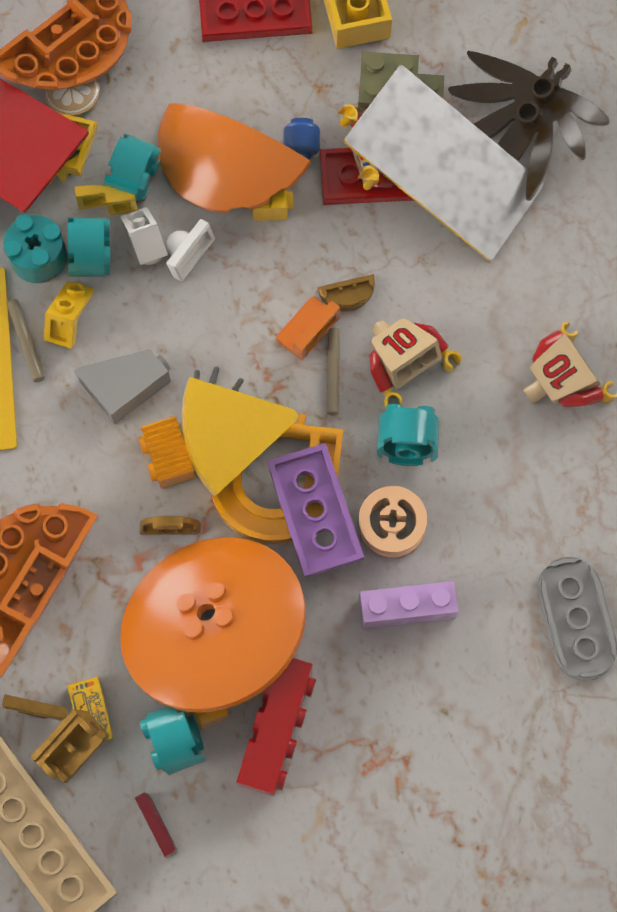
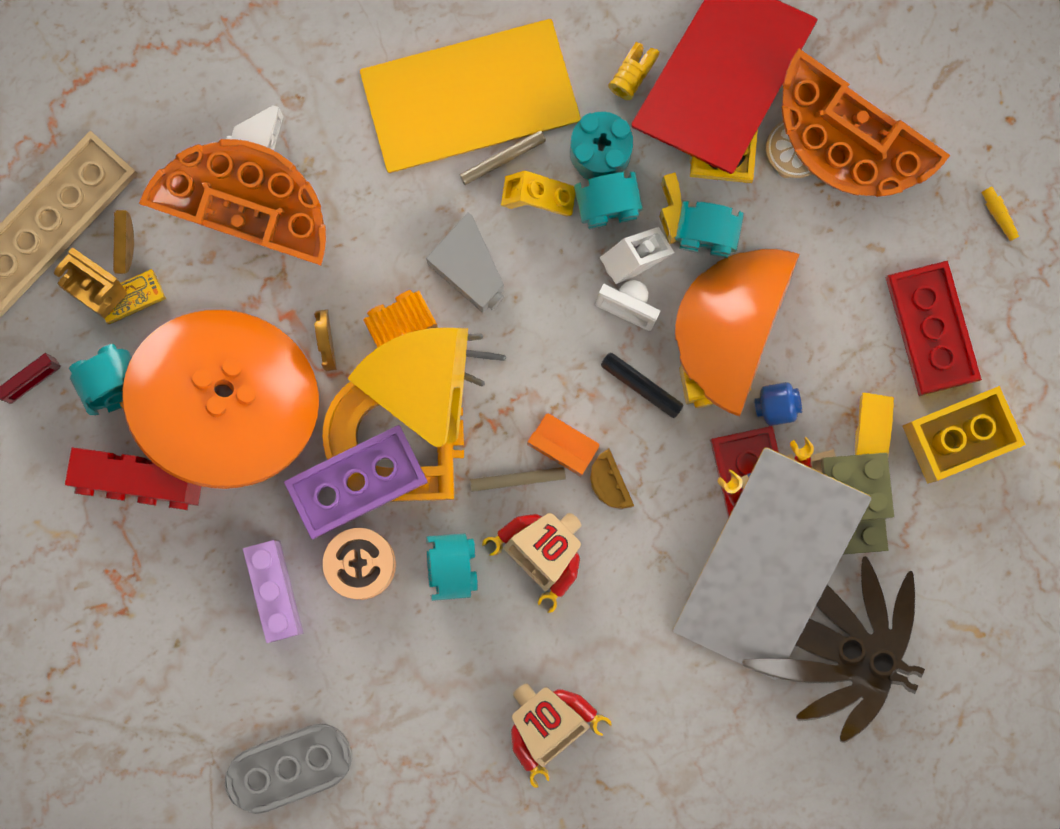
camera: 80 degrees right, 10 degrees up
none -> black axle [601,352,684,418]
none -> yellow slope [855,393,894,455]

